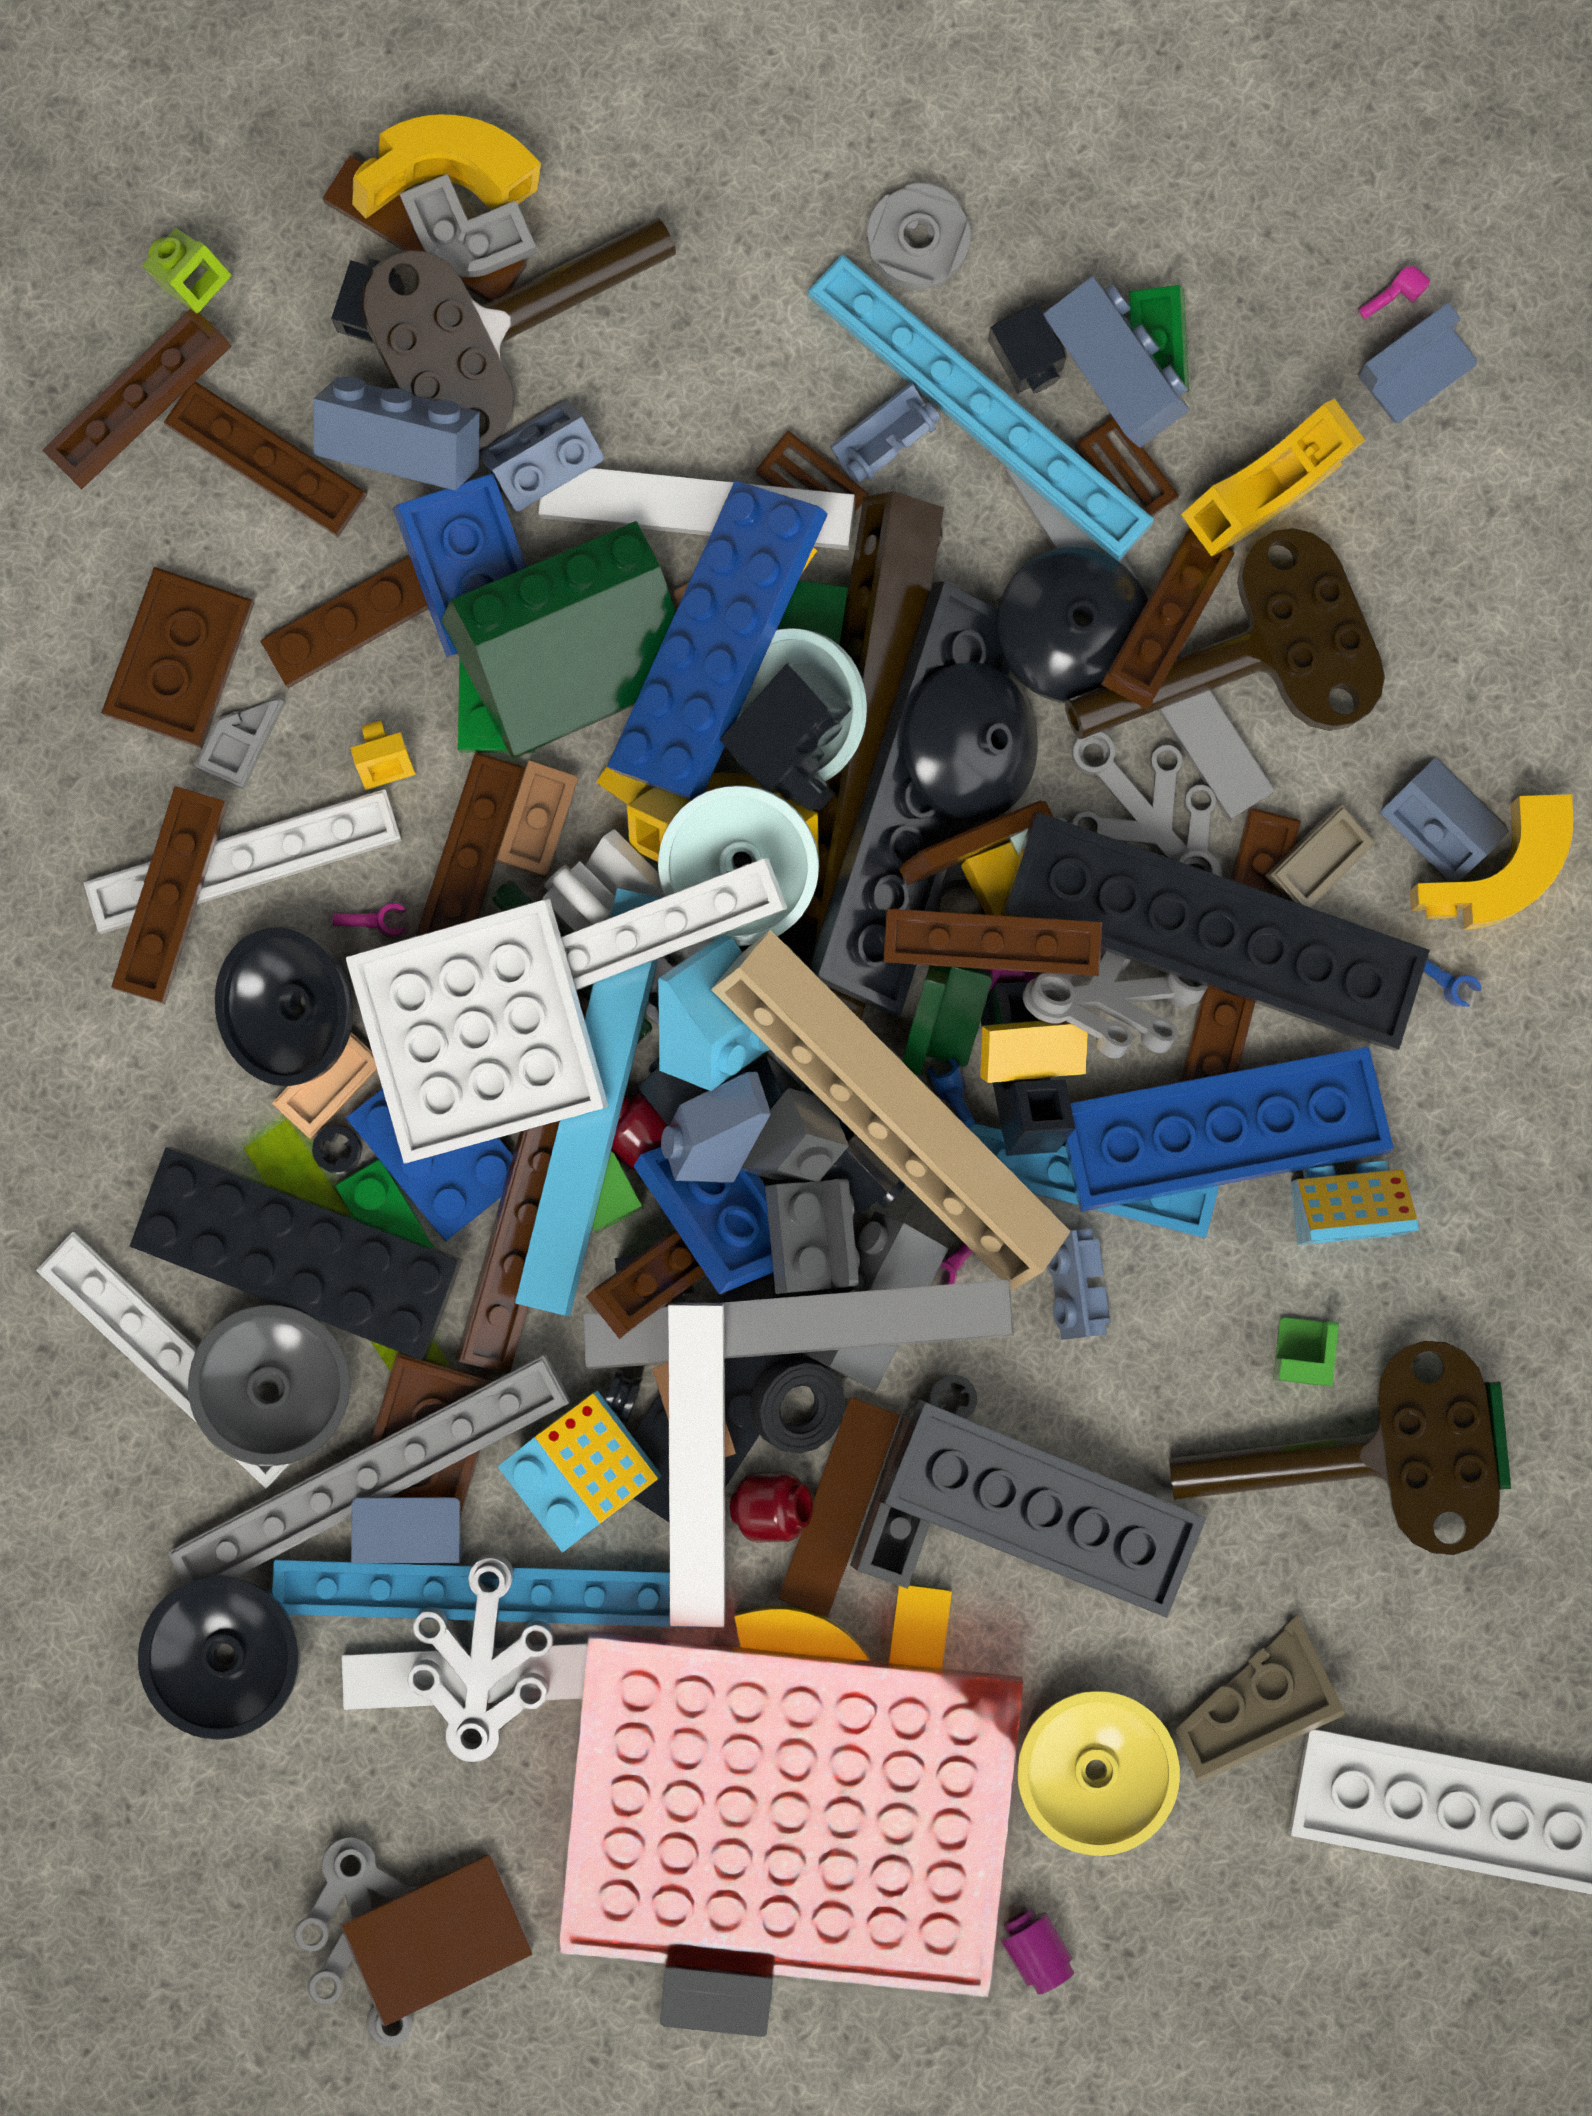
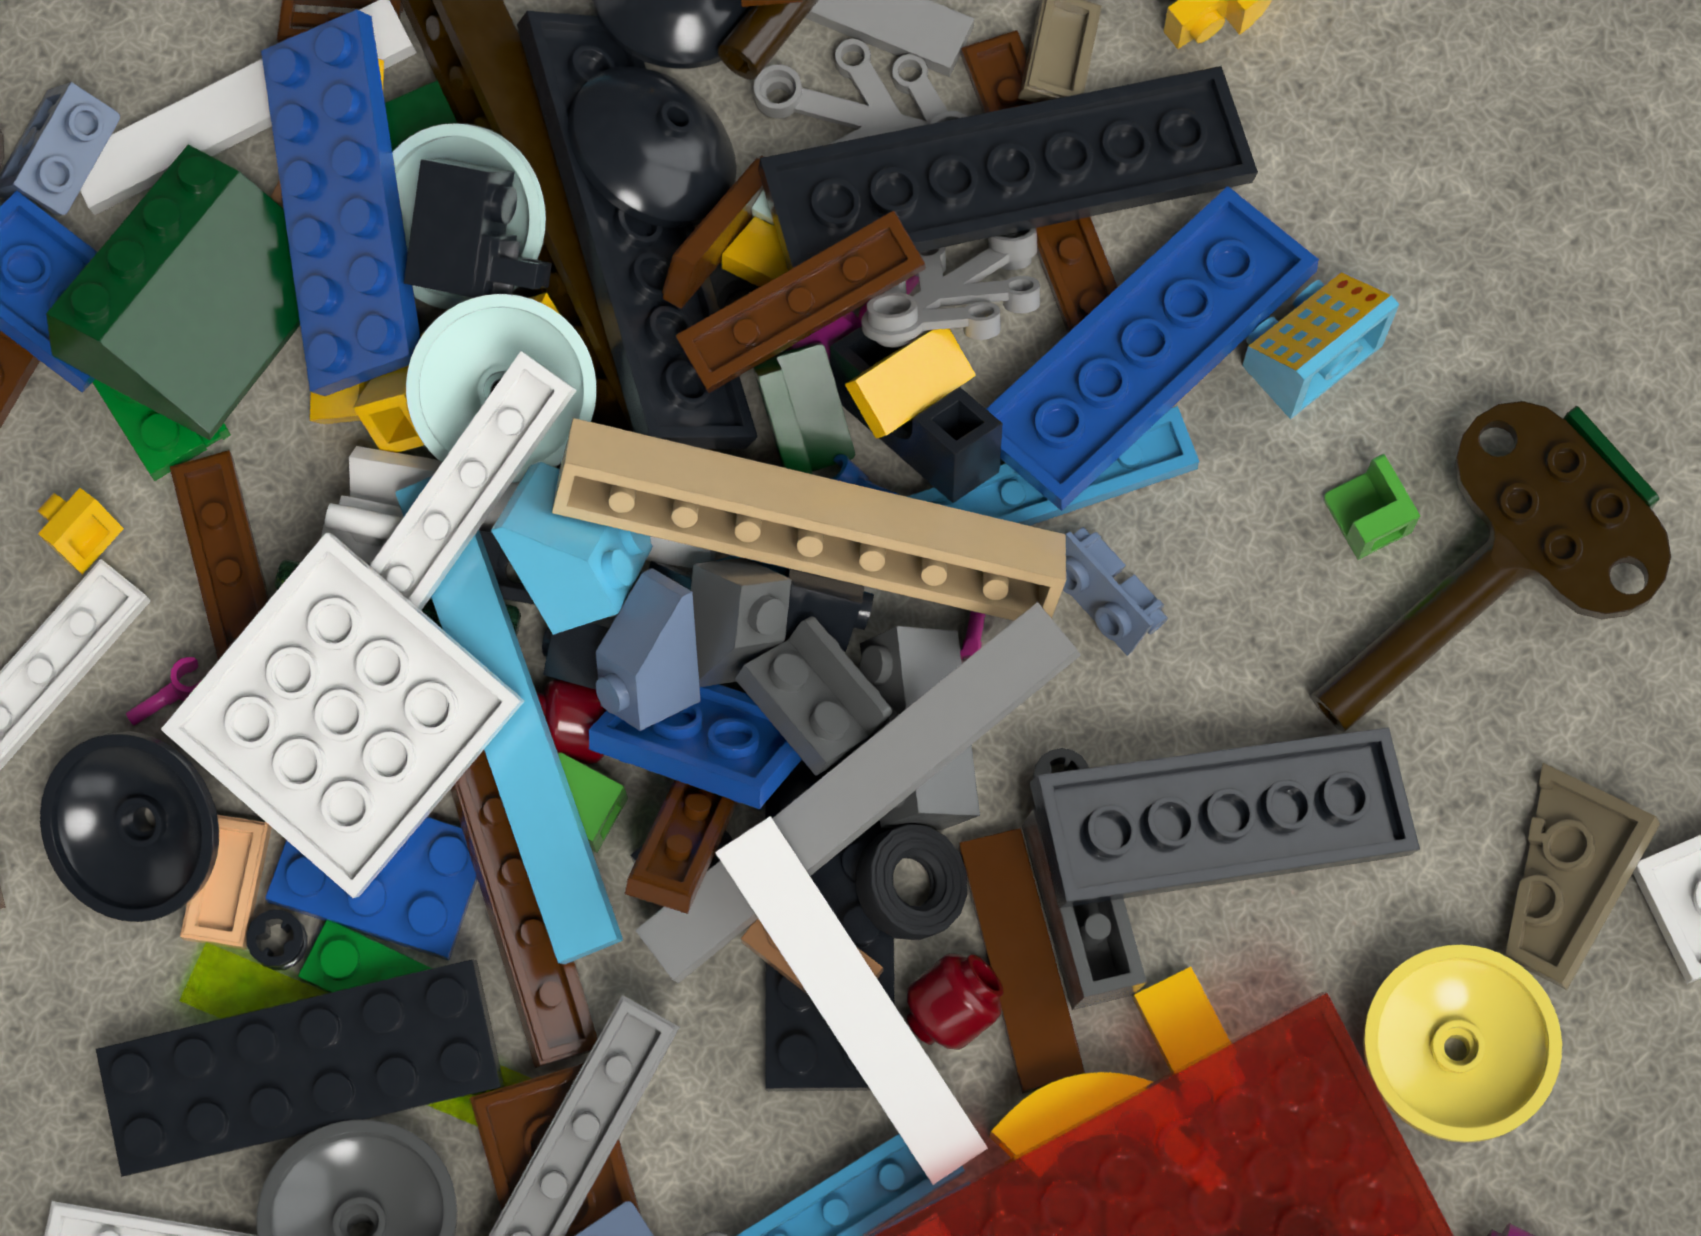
camera: 30 degrees left, 10 degrees down
medium nougat plate [495,760,578,878] -> none
slope [498,1391,662,1553] -> none
black bush [606,1369,643,1423] -> none
blue hand [1423,959,1482,1007] -> none

